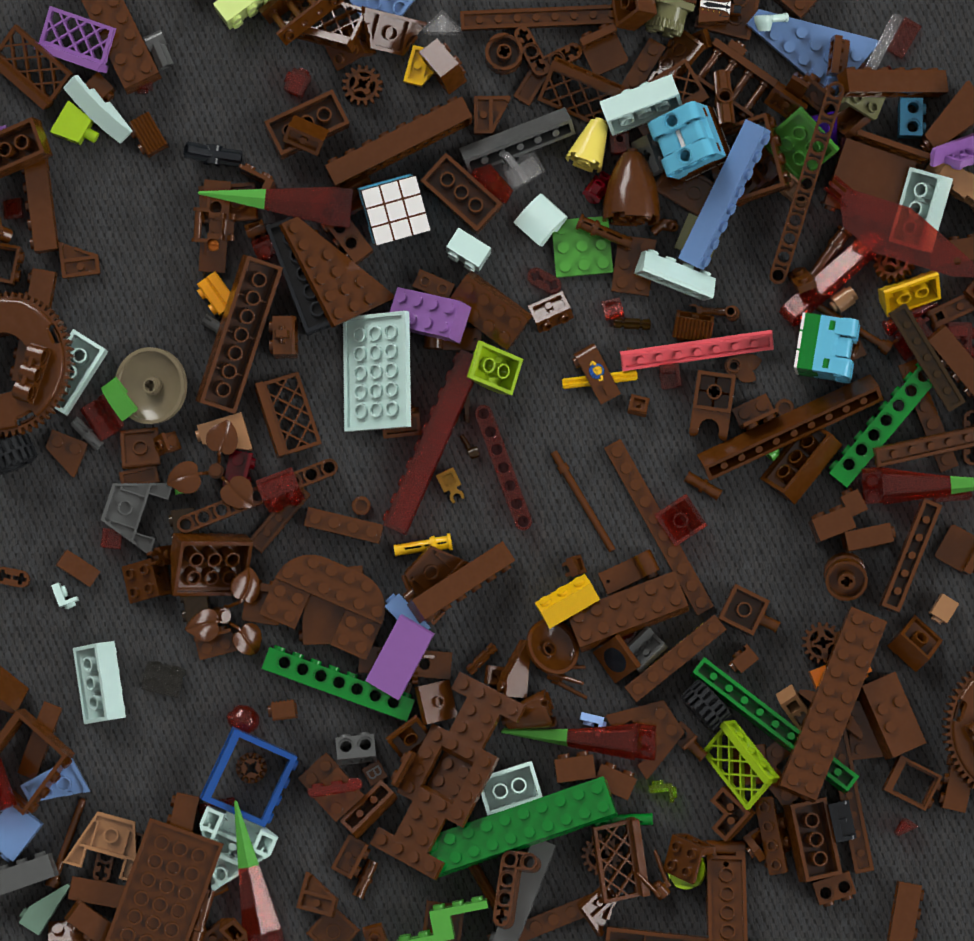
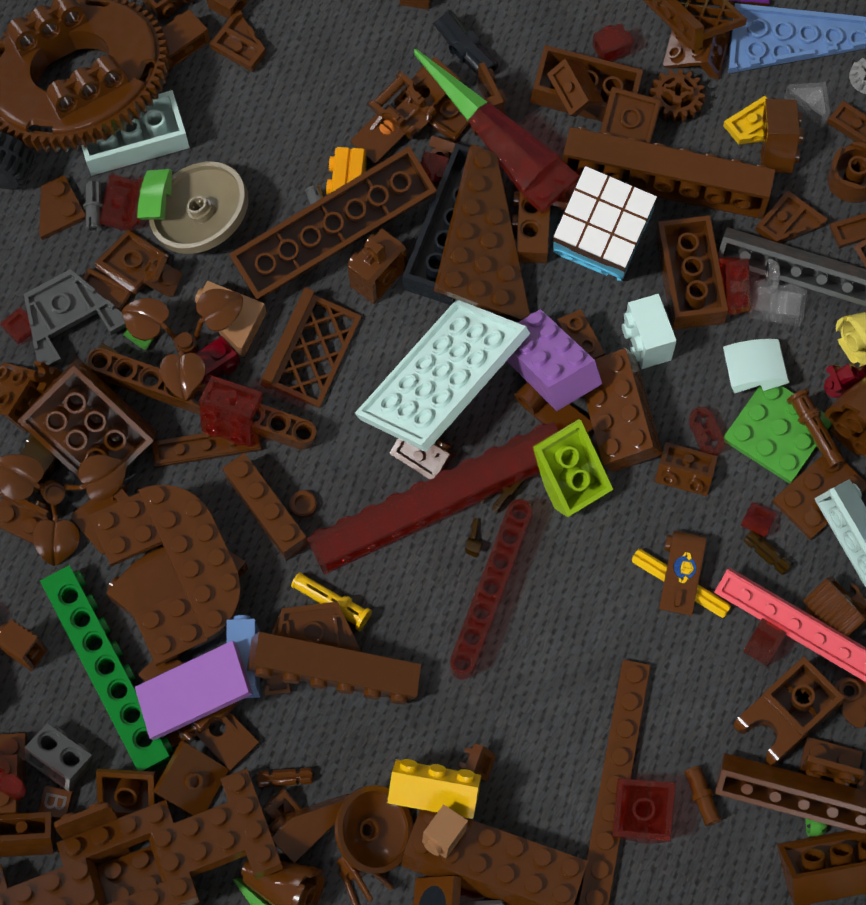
camera: 45 degrees right, 15 degrees down
wing [361,6,428,56] -> none
pearl gold plate [436,467,464,504] -> none
reddish brown bar [551,450,616,552] -> none
reddish brown door [598,549,660,595] -> none
reddish brown tile [627,394,650,417] -> none
none -> medium nougat brick [422,804,468,858]
none -> reddish brown plate [599,87,662,143]

